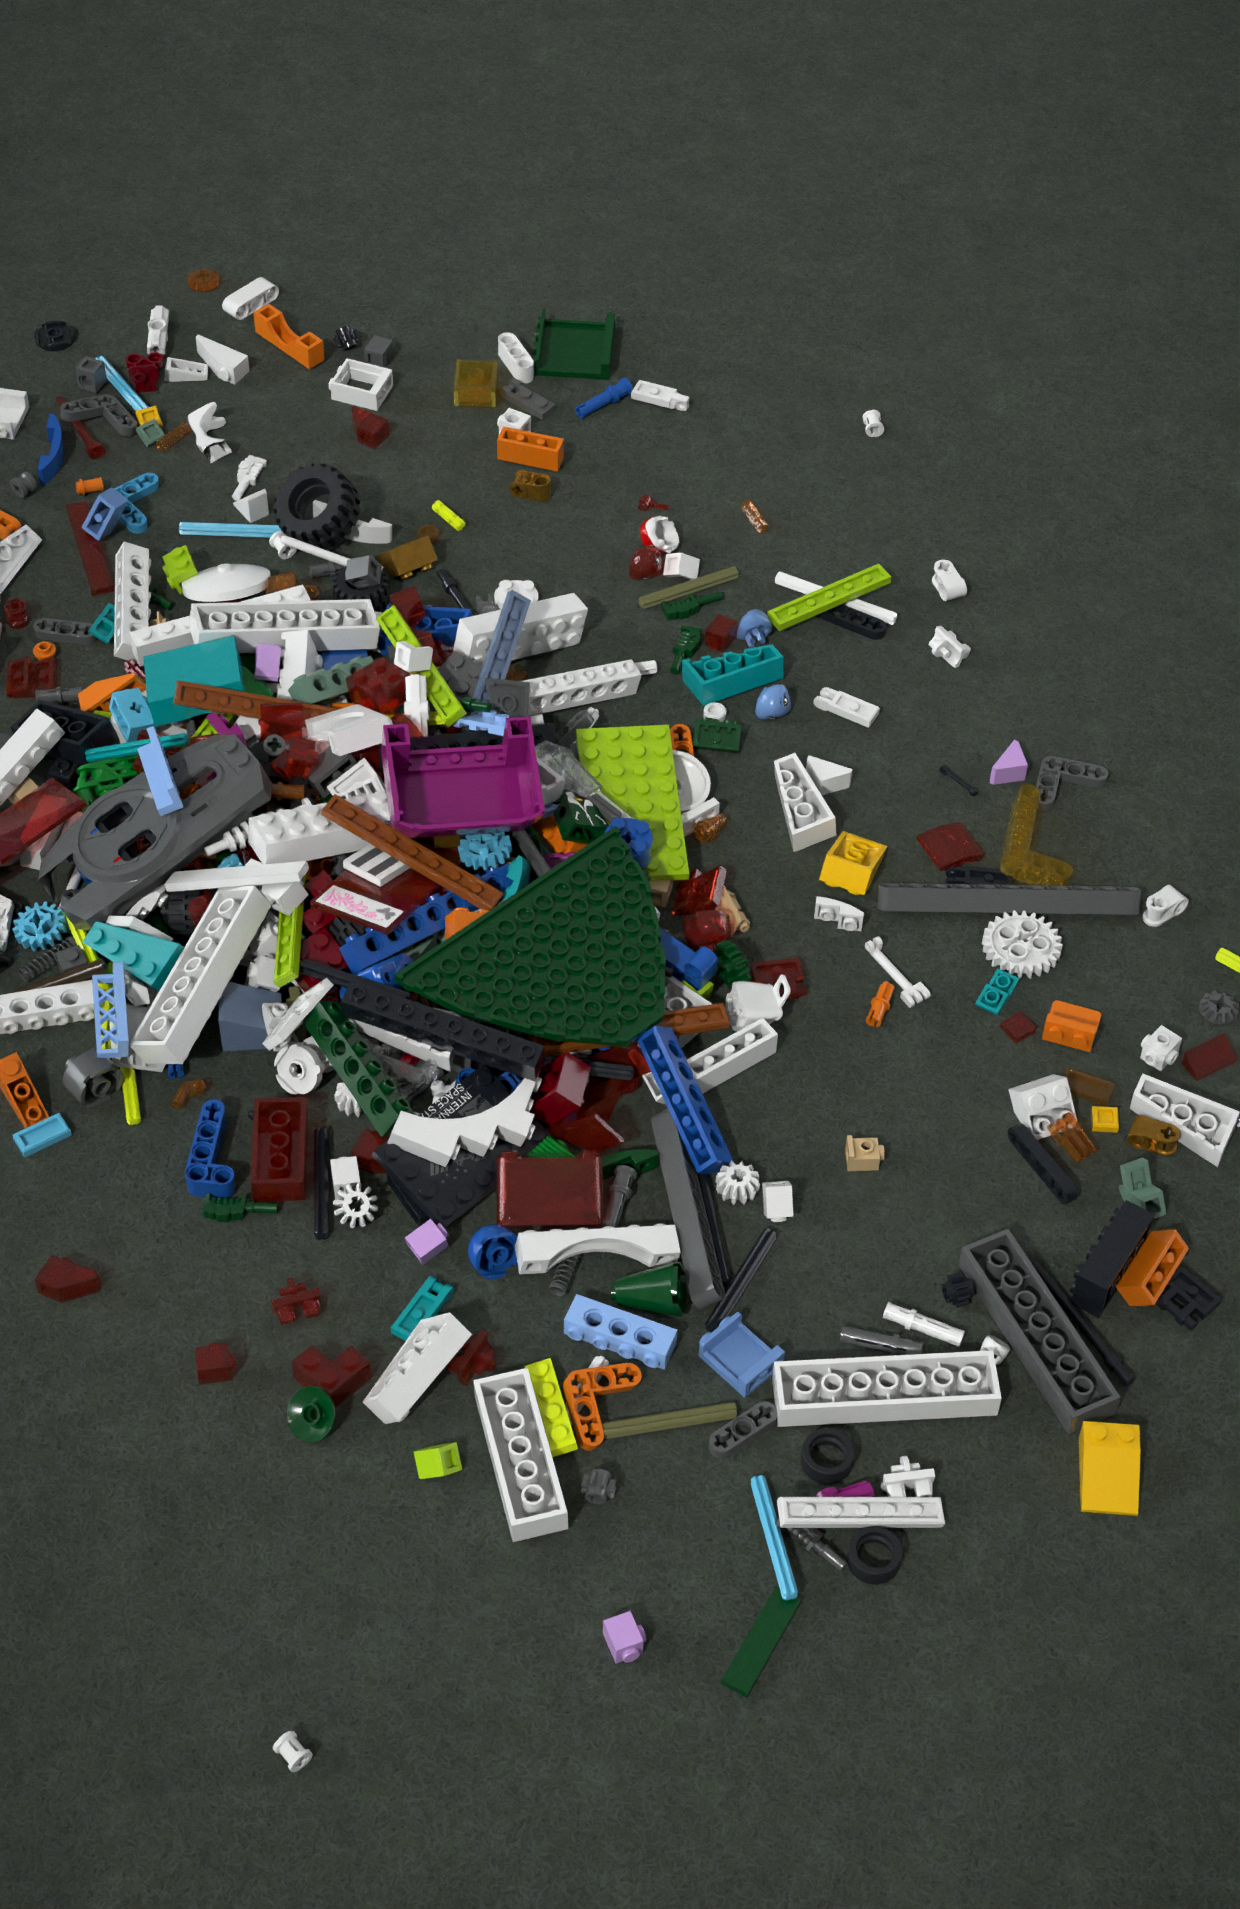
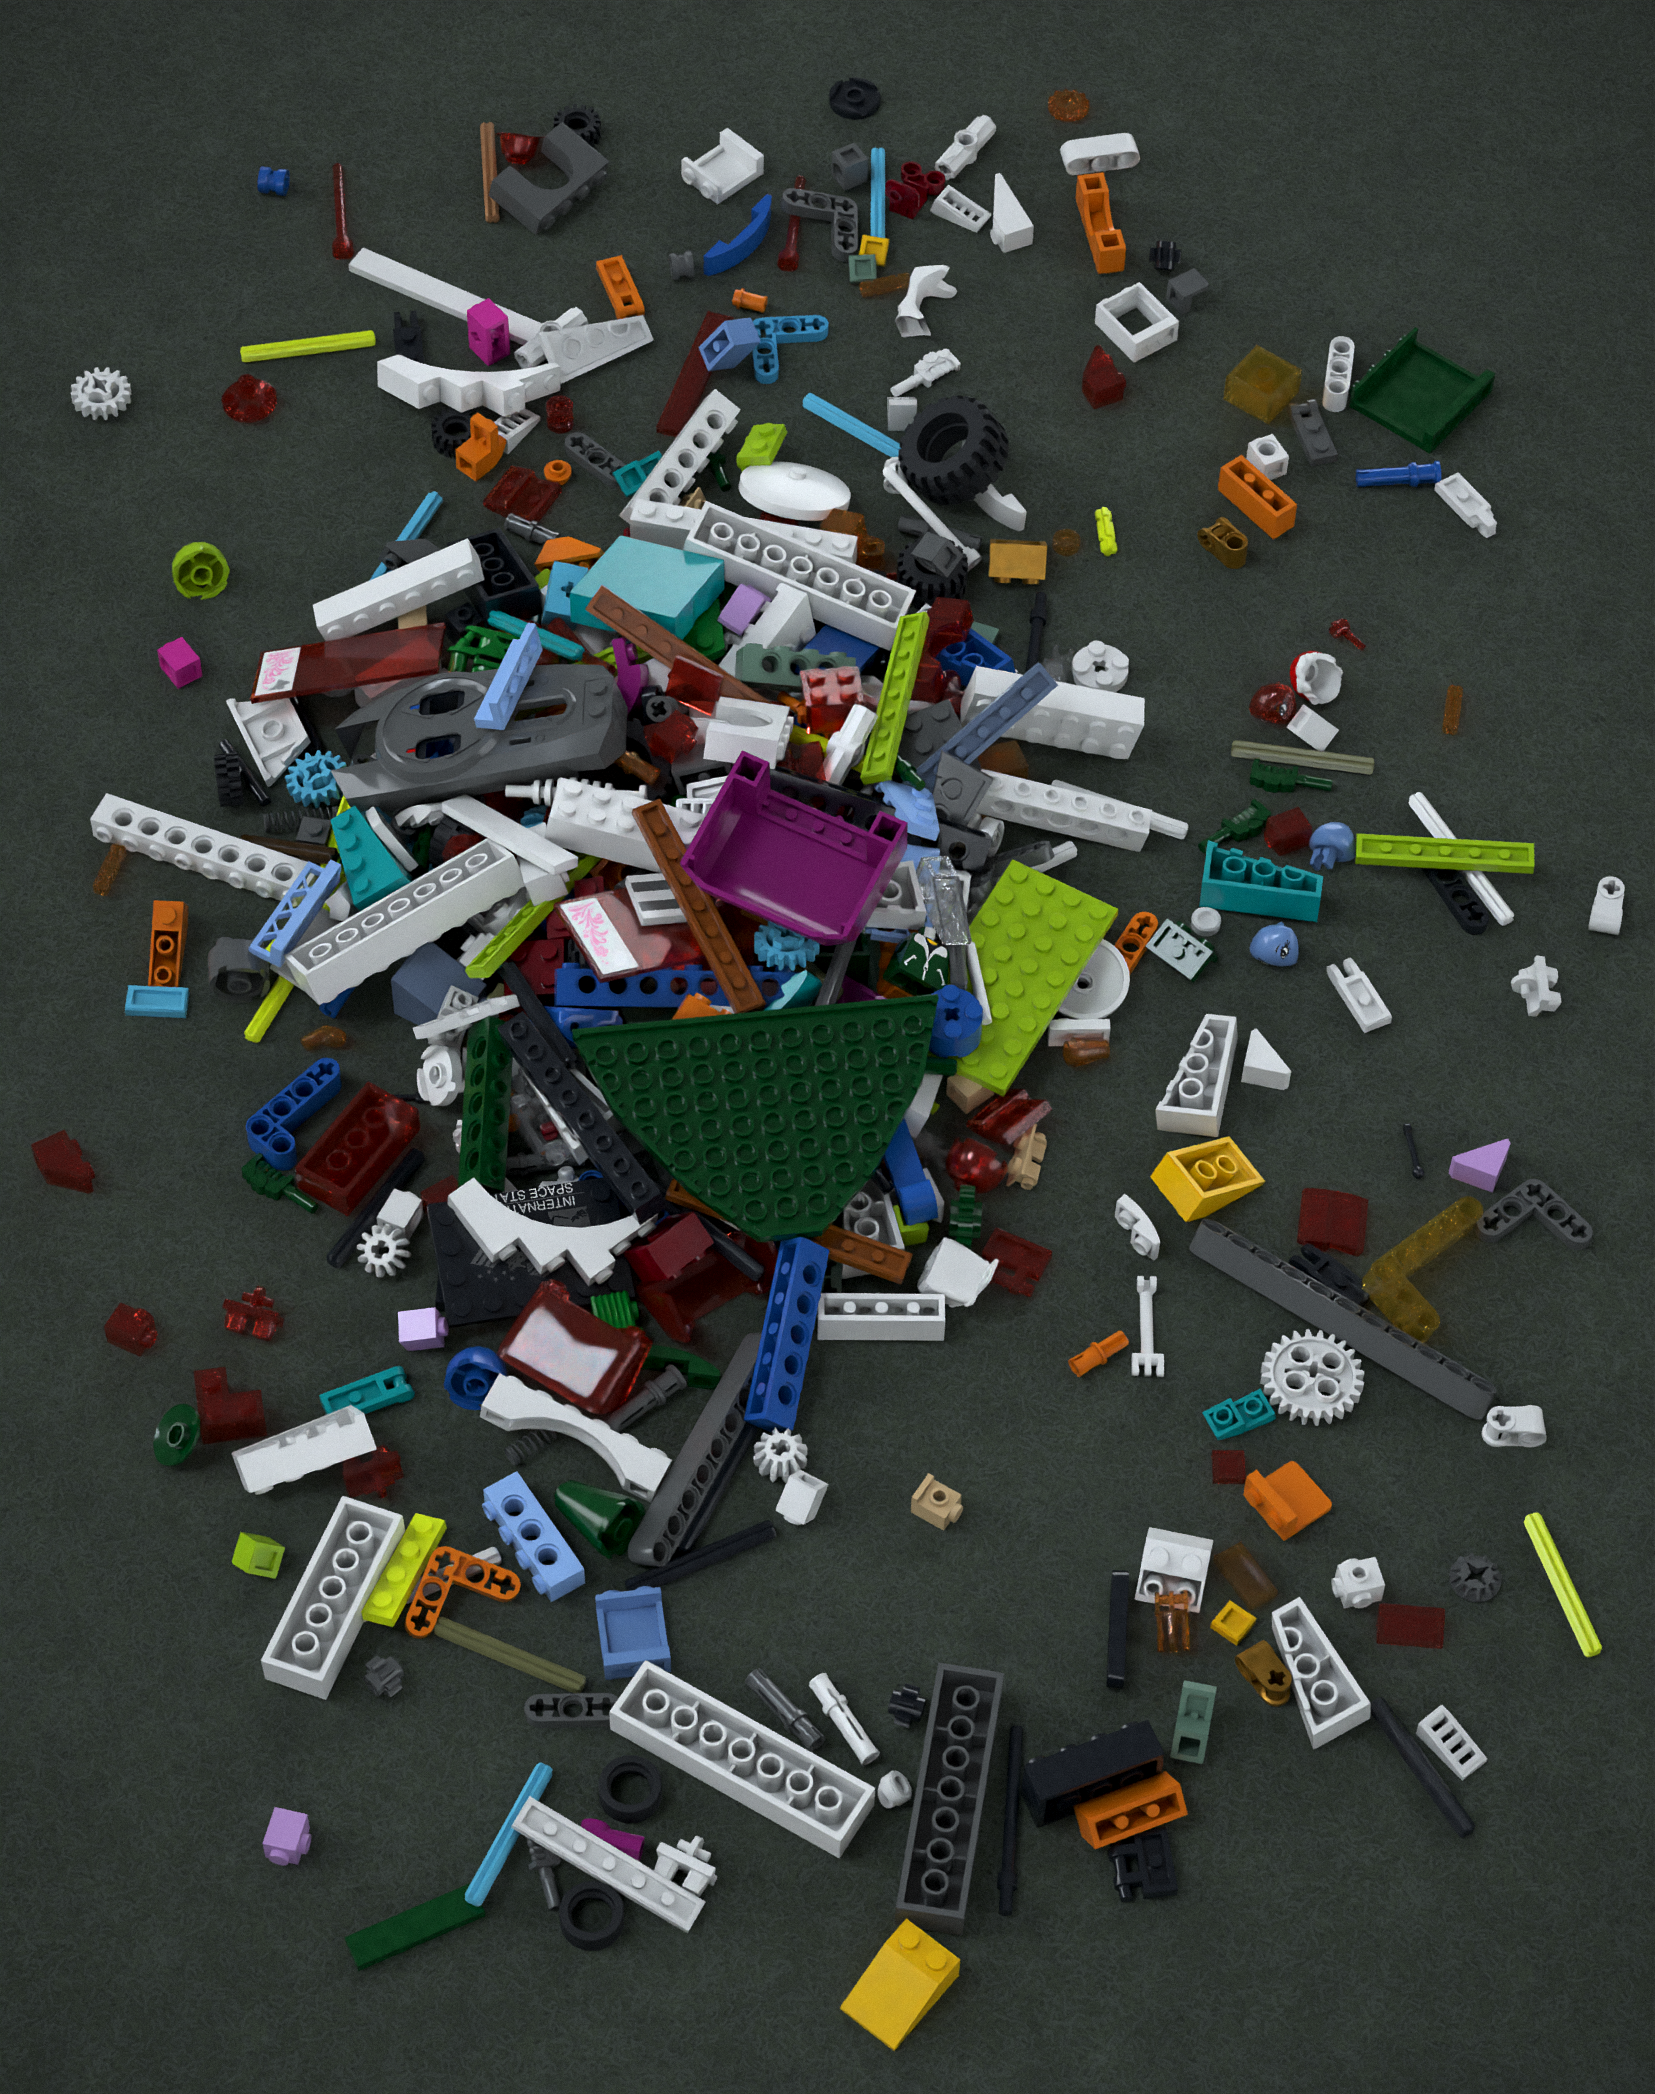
camera: 35 degrees right, 5 degrees up
white panel [394,641,433,672] -> none

